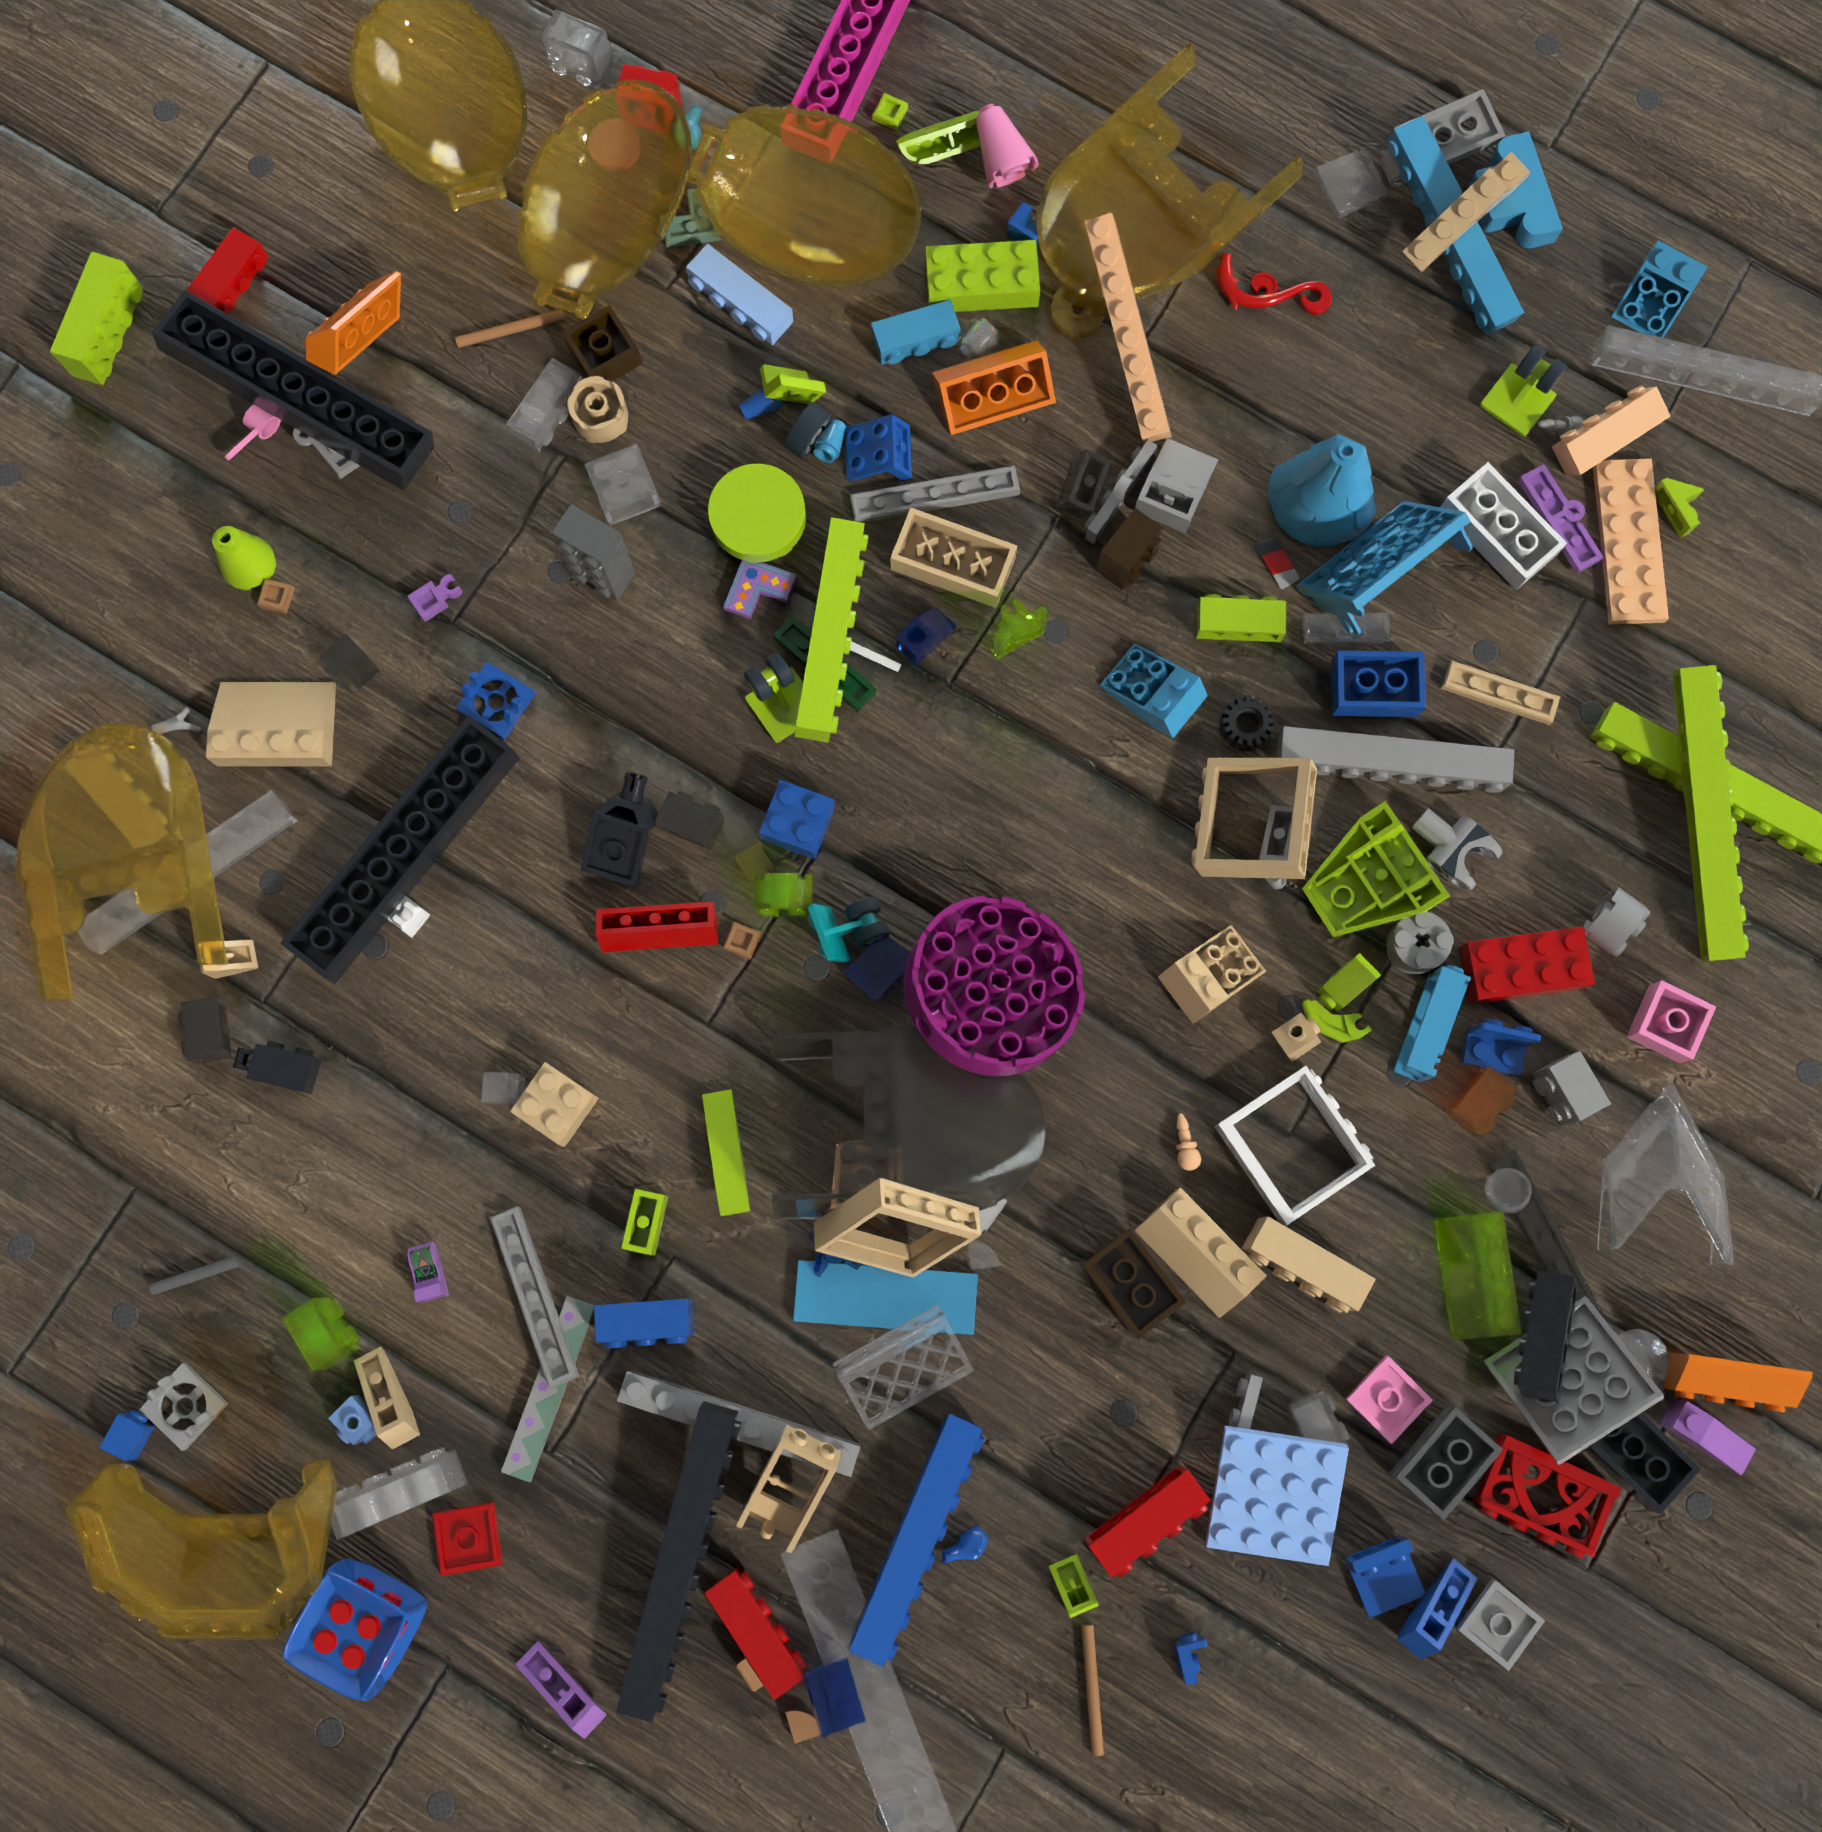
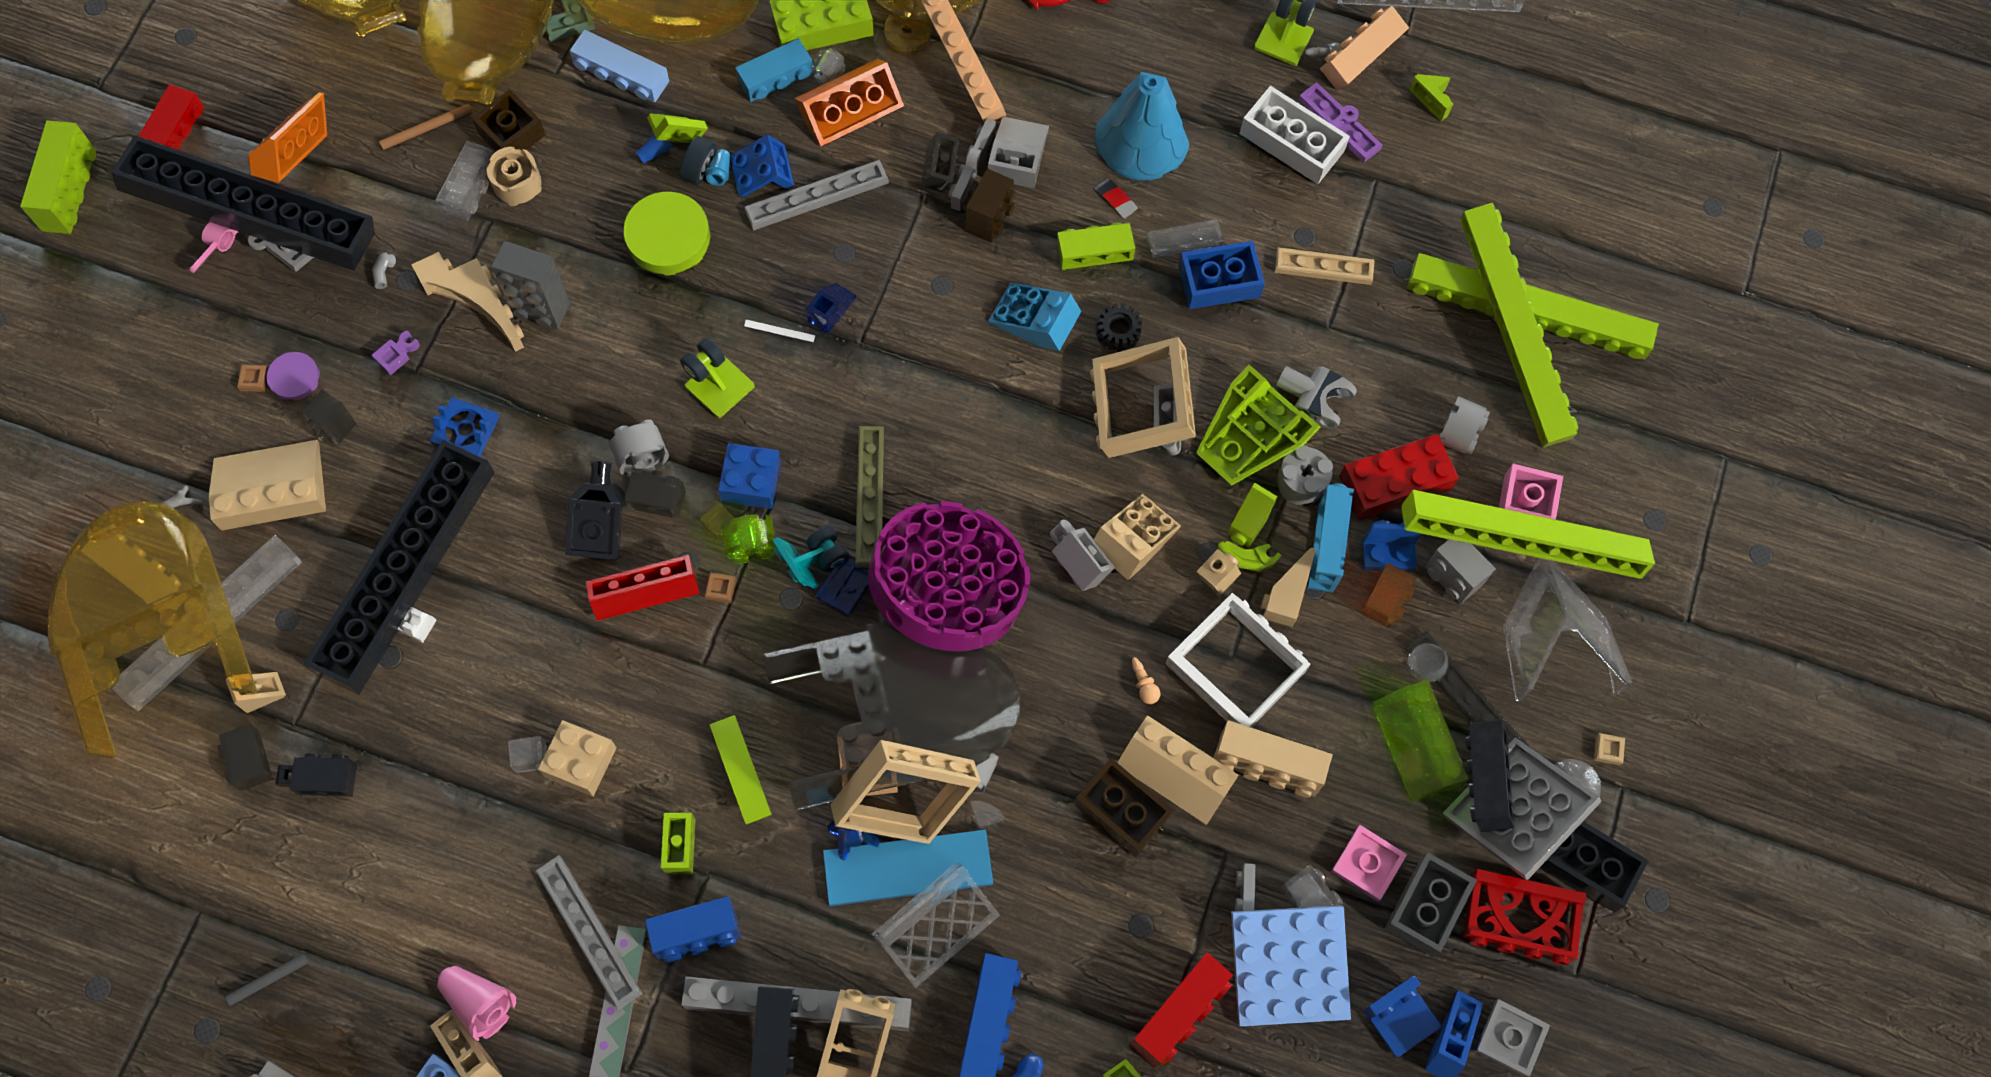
camera: 15 degrees left, 10 degrees down
lime cone [212,526,276,591] -> none
clear neon green brick [281,1298,361,1371] -> none
leg [408,1241,449,1303] -> none
clear brick [584,444,661,526] -> none
medium lavender tile [723,560,797,619] -> none
dark green hinge [773,616,877,713] -> none
lime brick [794,517,869,743] -> none
tan brick [890,508,1017,608] -> none
clear neon green piece [991,599,1049,659] -> none
light grey brick [1277,726,1514,793] -> none
dark azure piece [1296,501,1473,635] -> none
light nougat plate [1593,459,1669,625] -> none
medium lavender slope [1660,1399,1756,1476] -> none
orange slope [1664,1352,1813,1413] -> none
none -> medium lavender tile [267,352,320,401]
none -> light grey arm [372,252,396,289]
none -> tan arch [411,252,524,352]
none -> bright pink cone [437,966,516,1041]
none -> light grey brick [609,420,669,477]
none -> olive tile [855,426,884,568]
none -> light grey brick [1050,520,1115,591]
none -> tan slope [1260,547,1316,627]
none -> lime brick [1401,490,1655,579]
none -> tan tile [1594,733,1625,765]

